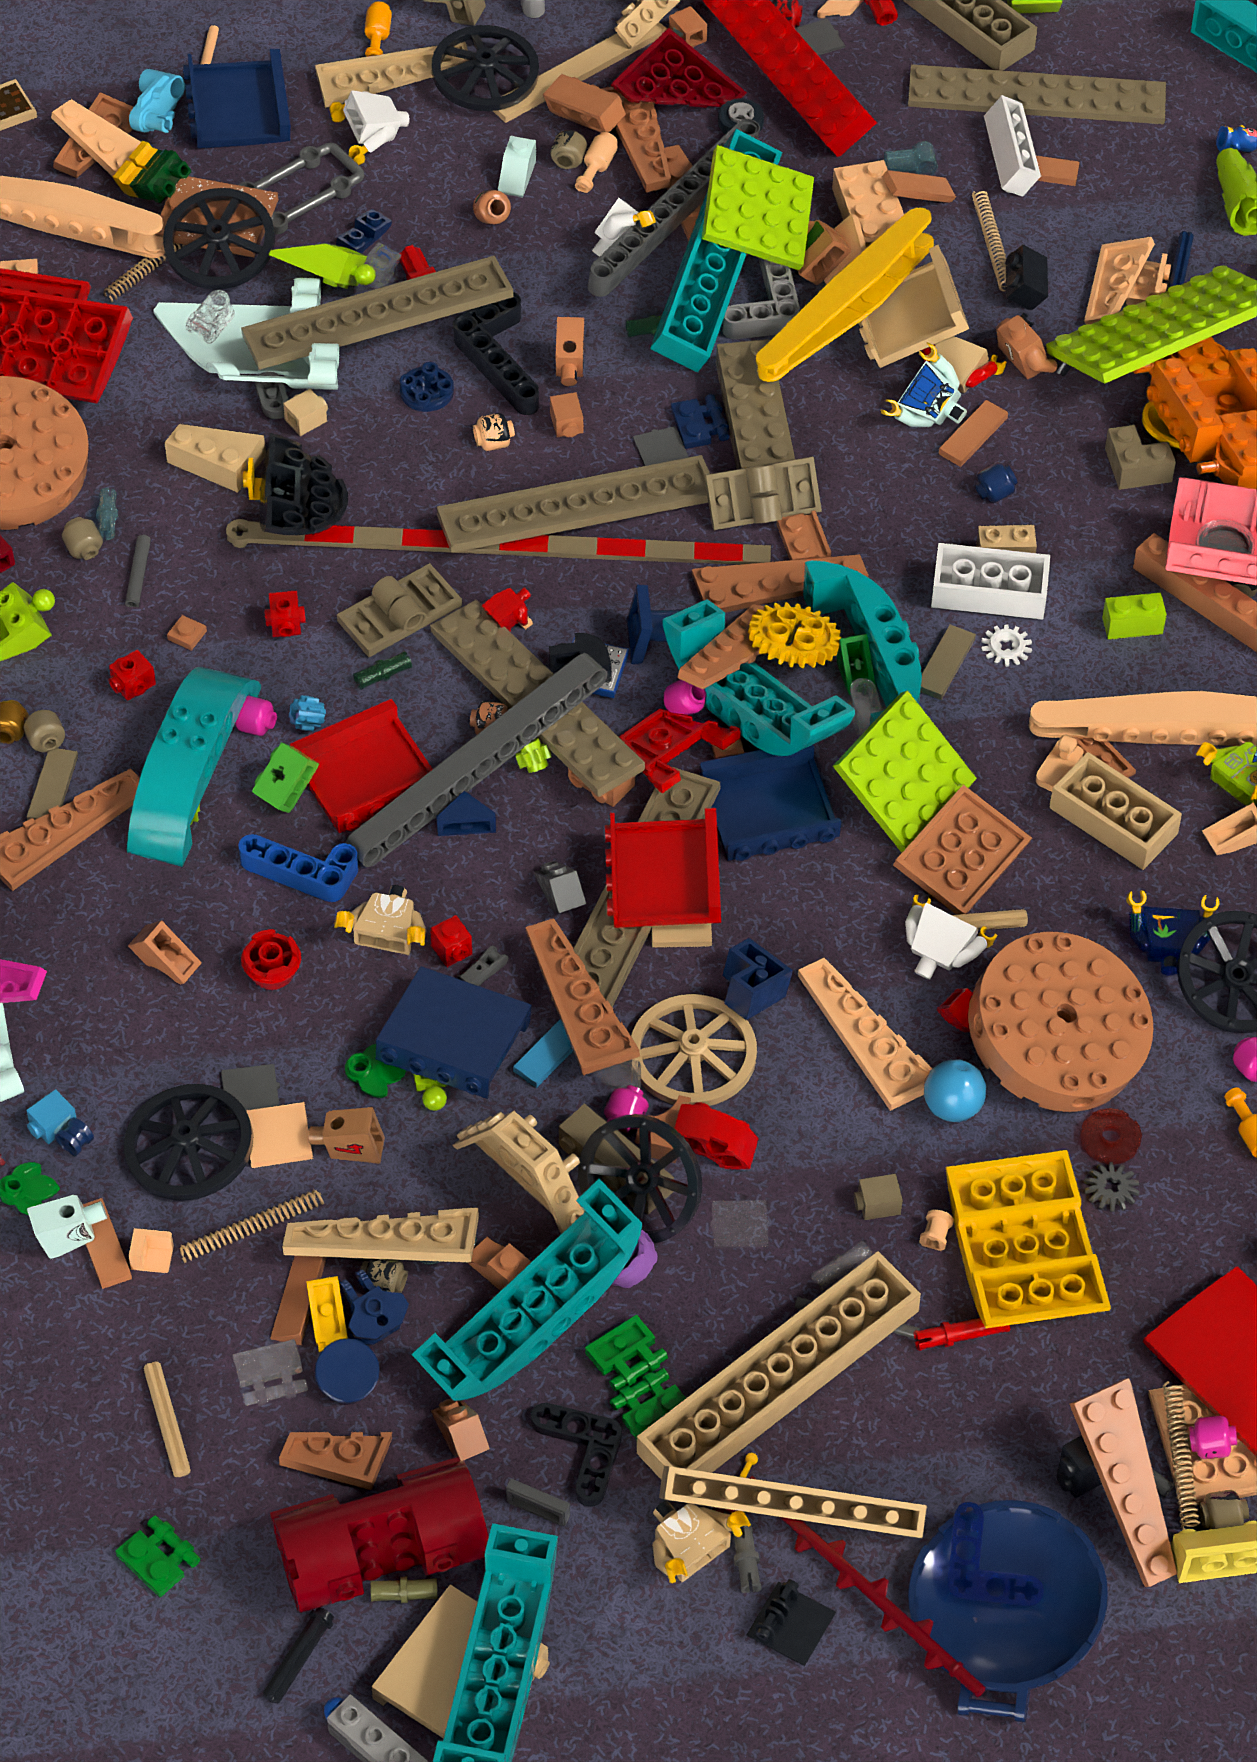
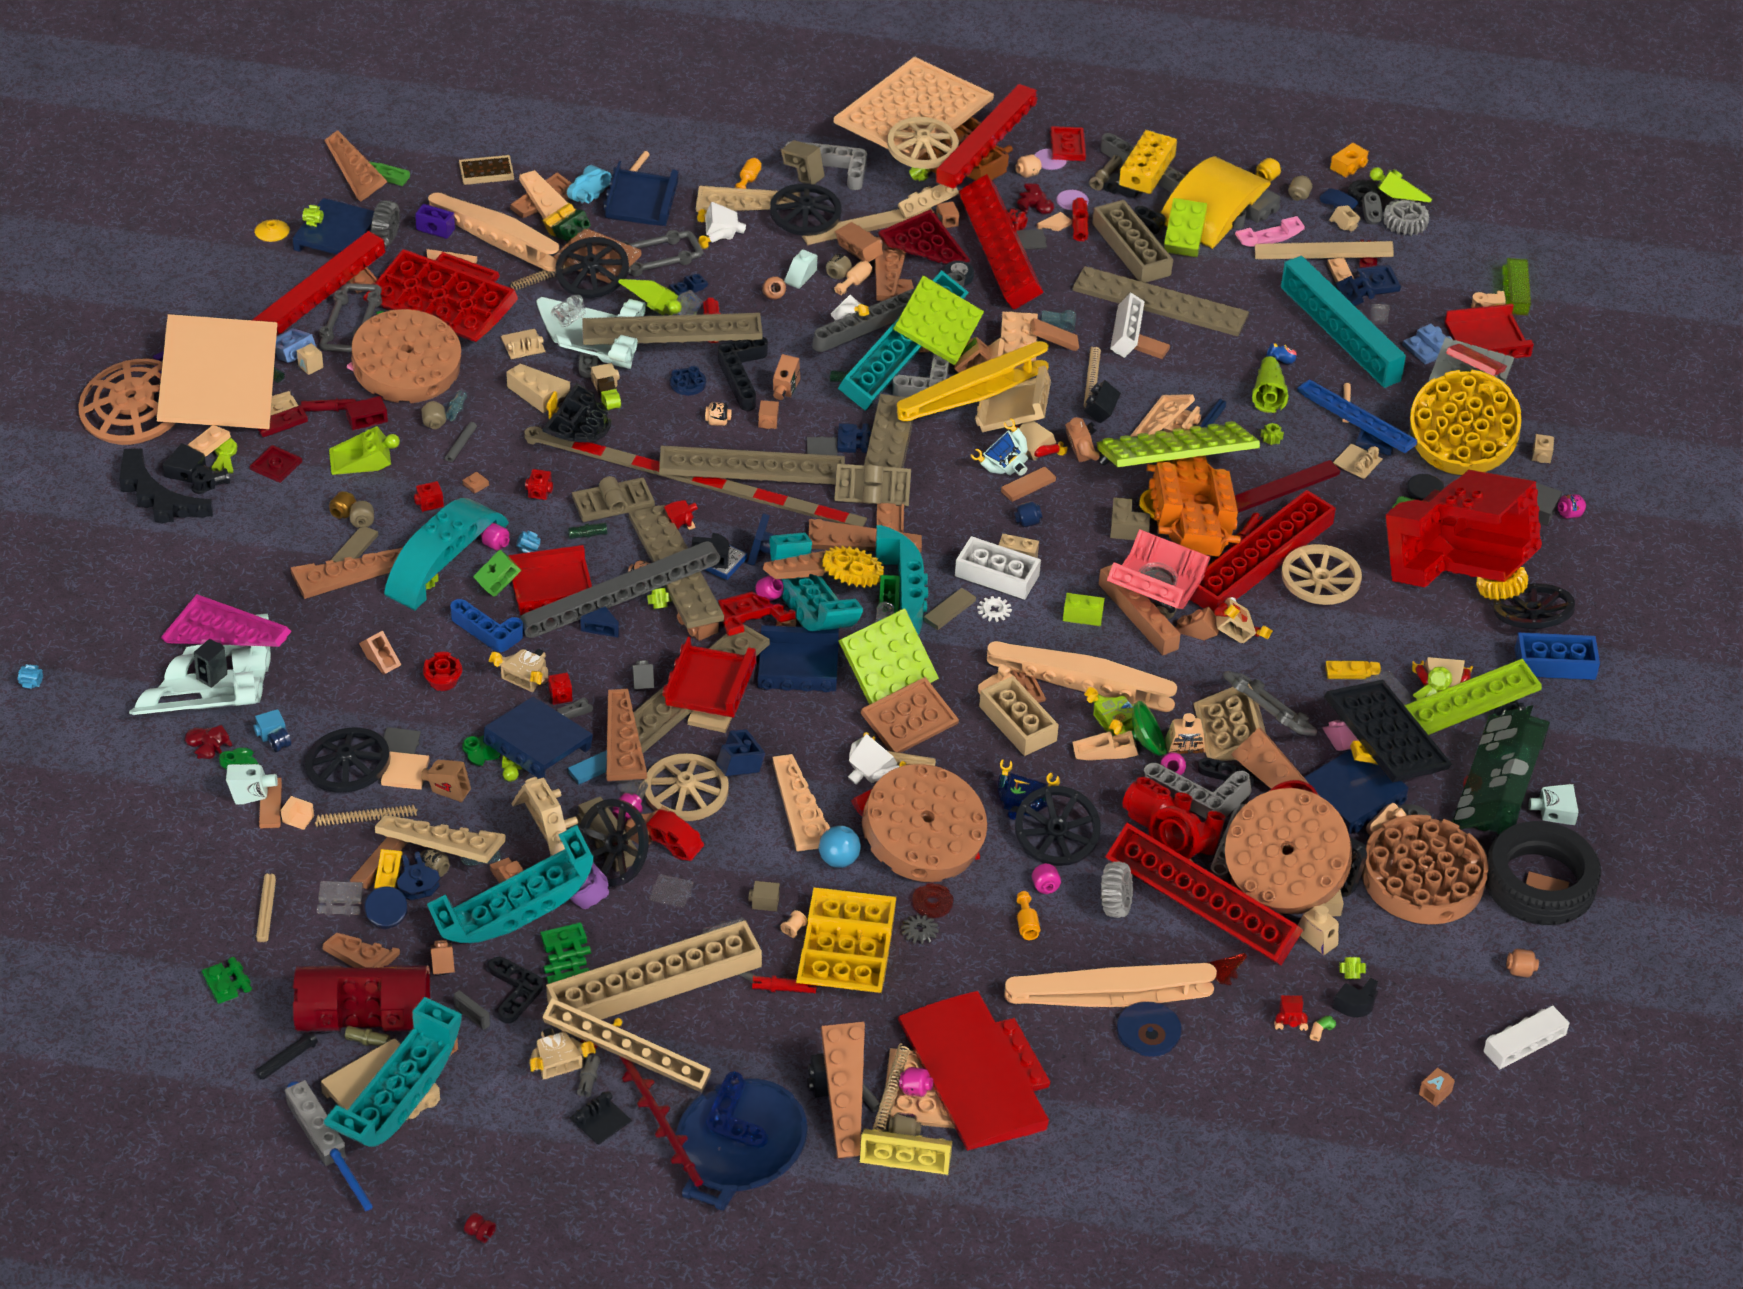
camera: 15 degrees right, 10 degrees down
none -> tan hinge [501,329,545,359]
none -> leg [597,376,621,410]

